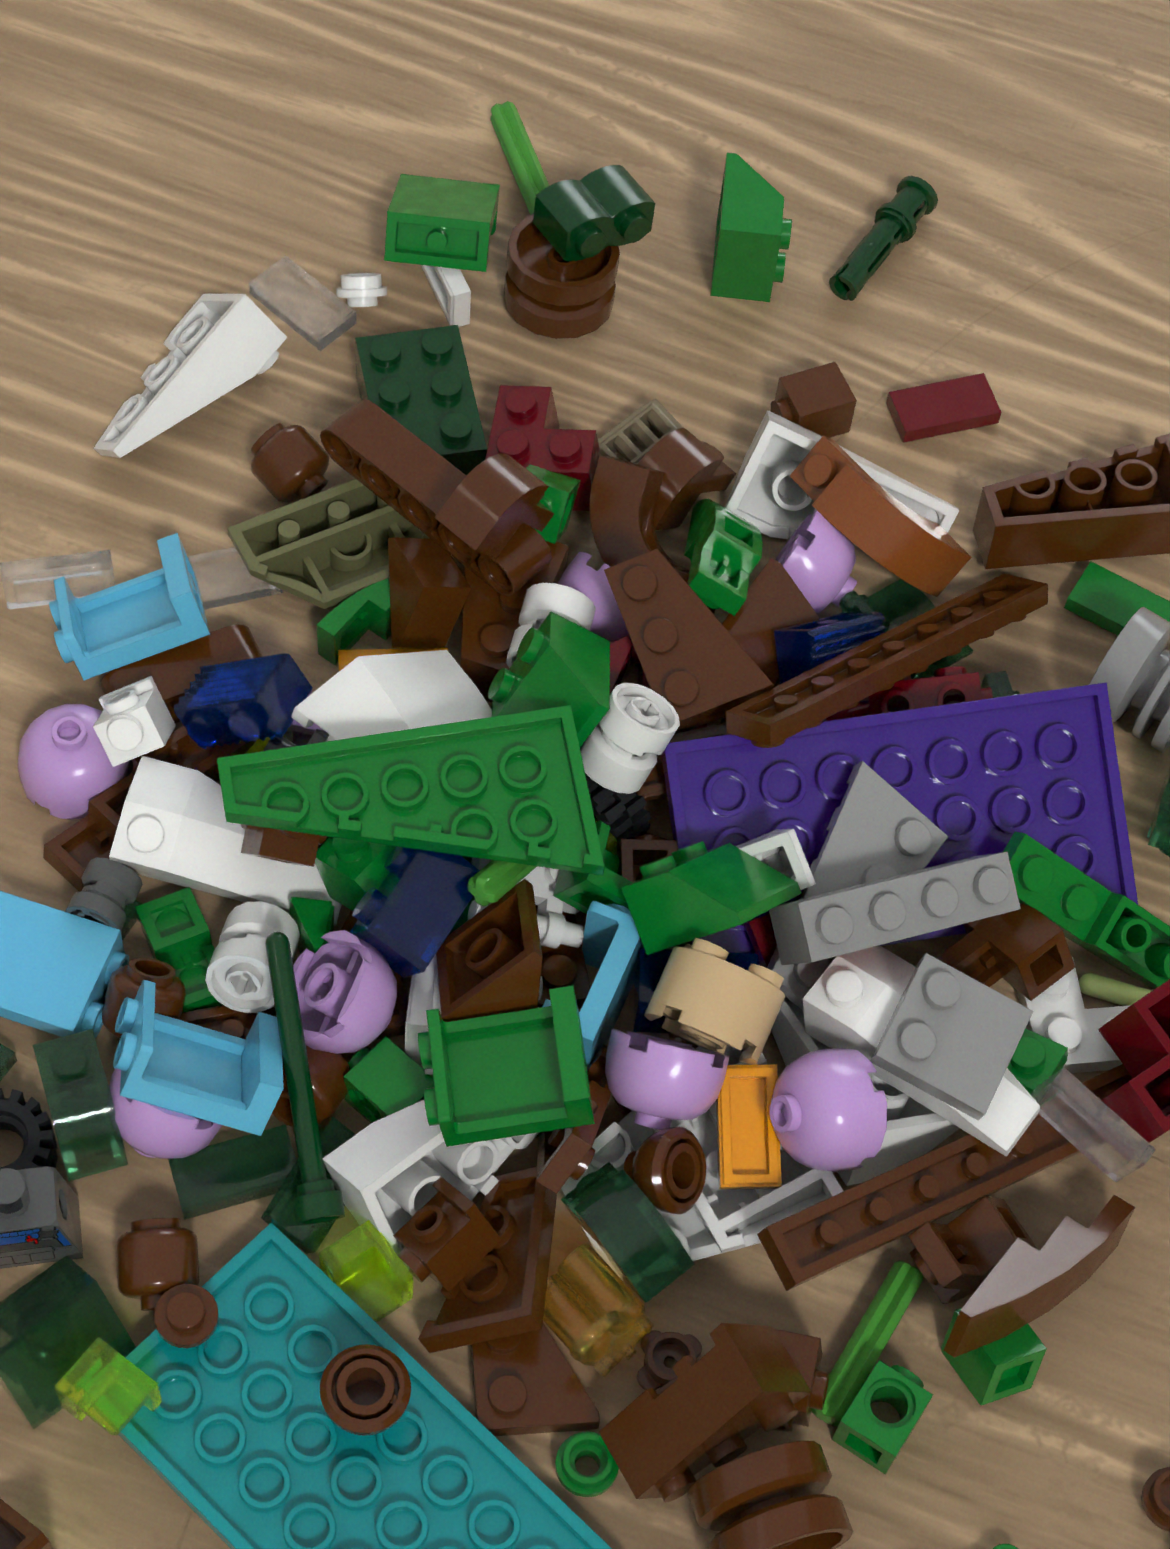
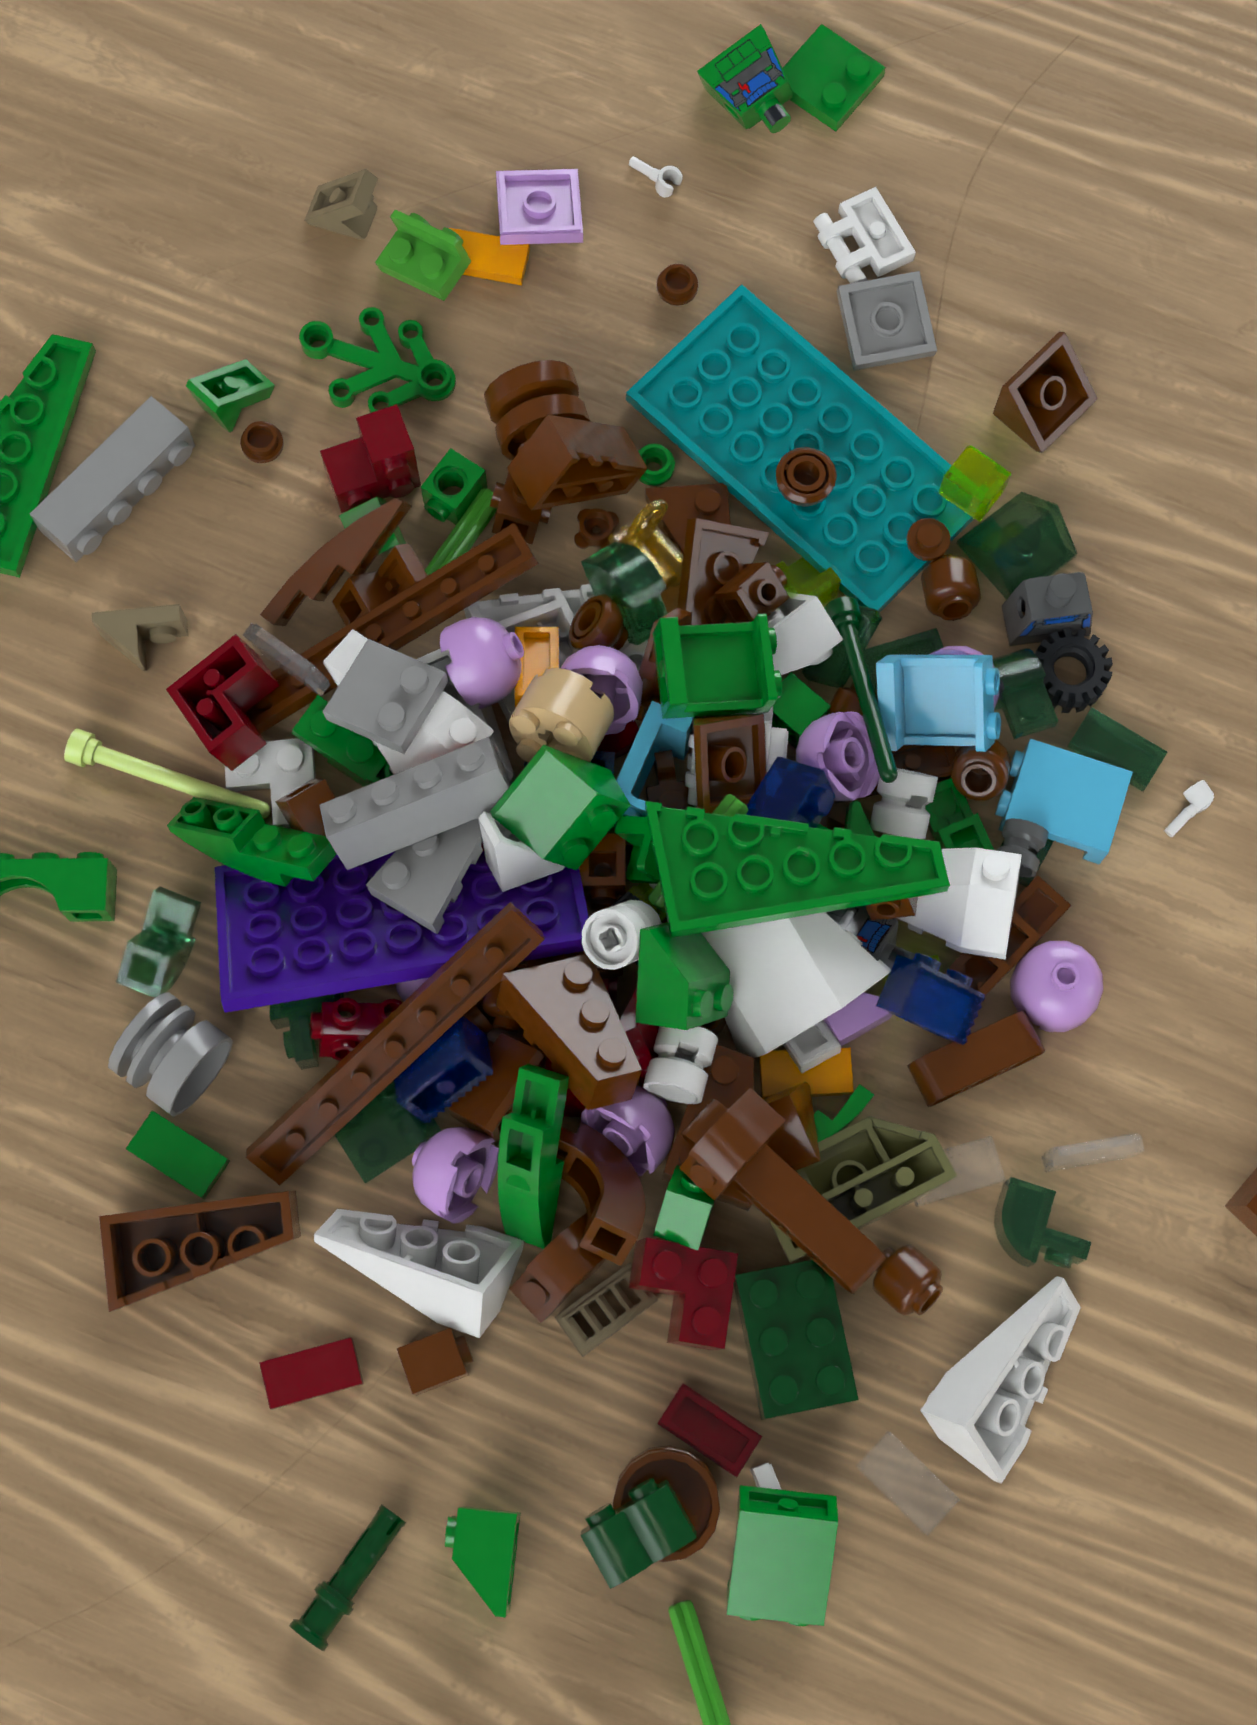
camera: 175 degrees left, 15 degrees up
medium azure panel [49,533,210,681] -> none
white brick [93,676,176,767] -> none
white plate [336,273,387,307] -> none
dark orange arch [790,435,972,597] -> none
none -> dark red brick [320,404,421,513]
none -> dark red tile [657,1383,763,1478]
none -> clear green brick [994,1177,1091,1268]

